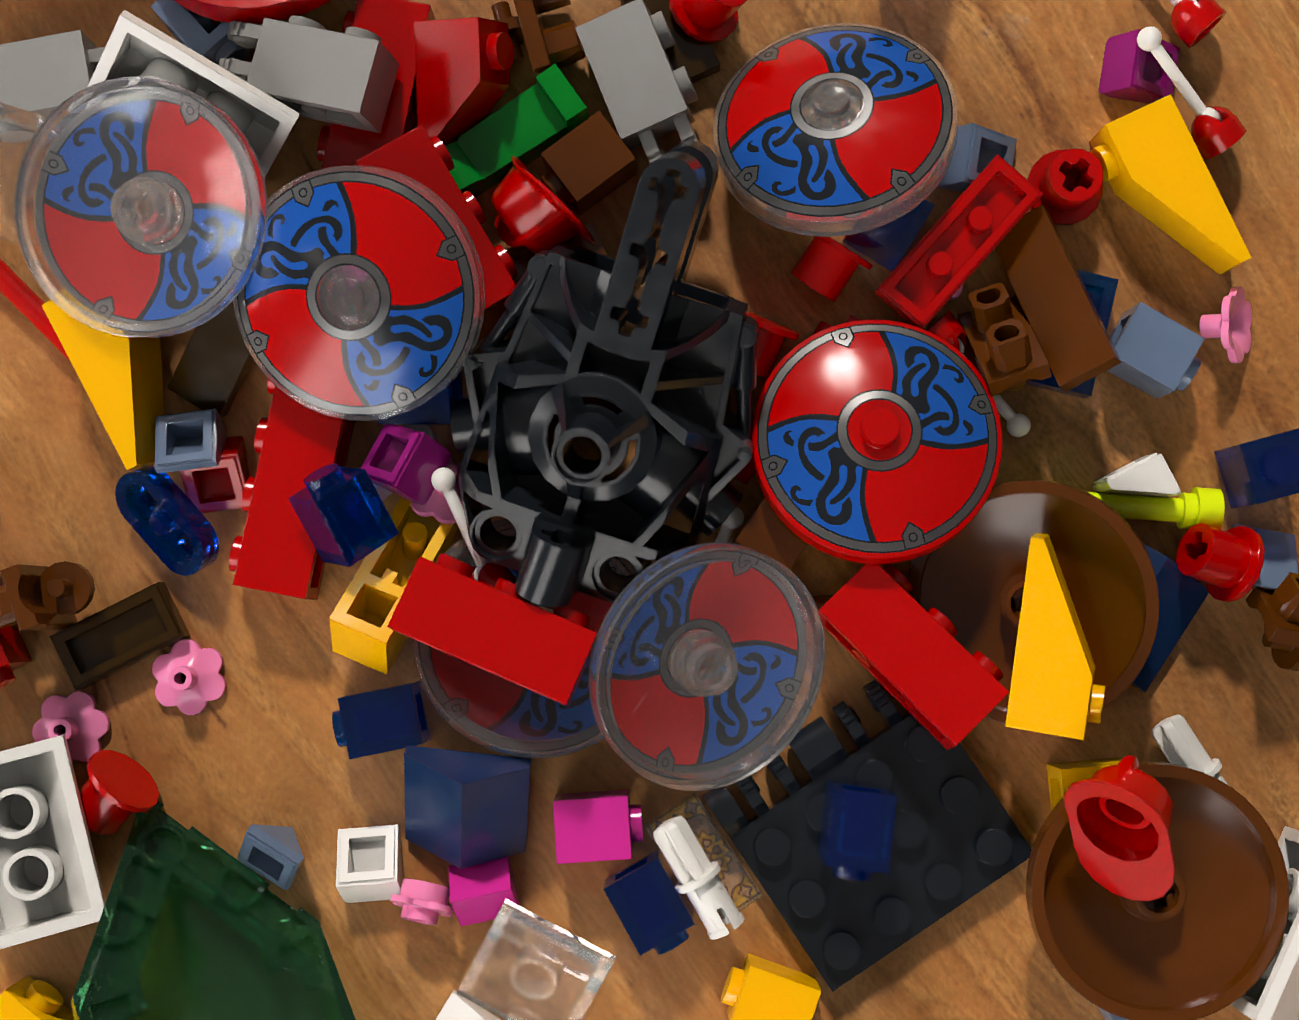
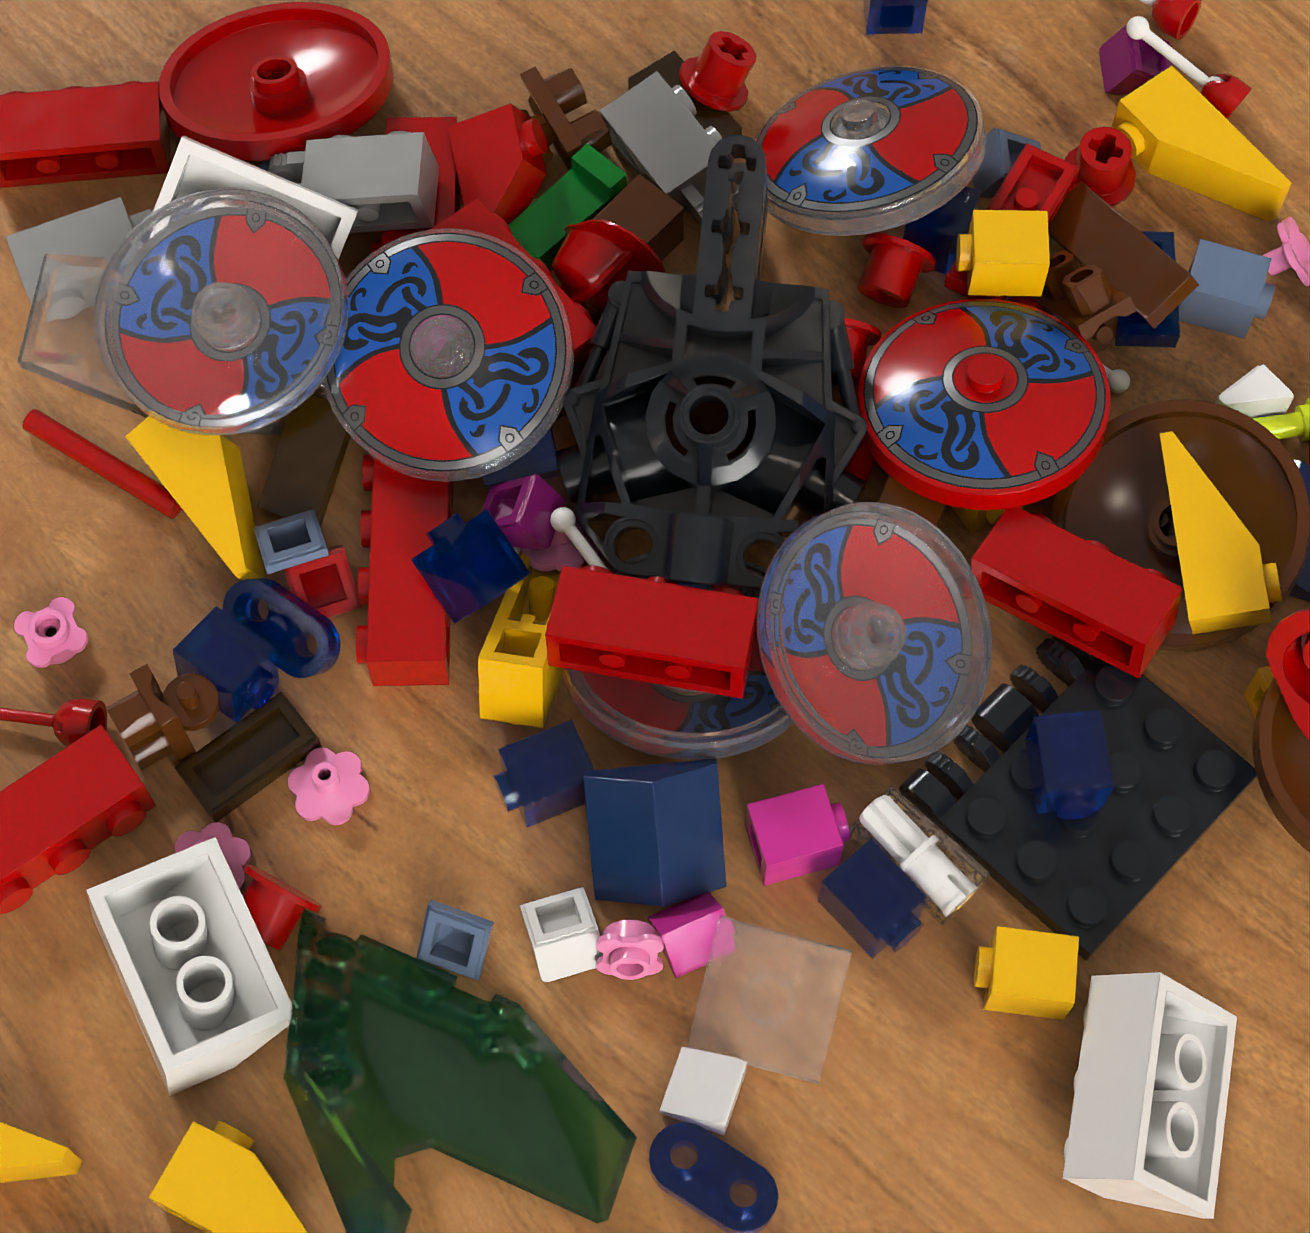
camera: 15 degrees left, 20 degrees down
none -> clear blue brick [173,606,279,723]
none -> yellow brick [956,210,1050,297]

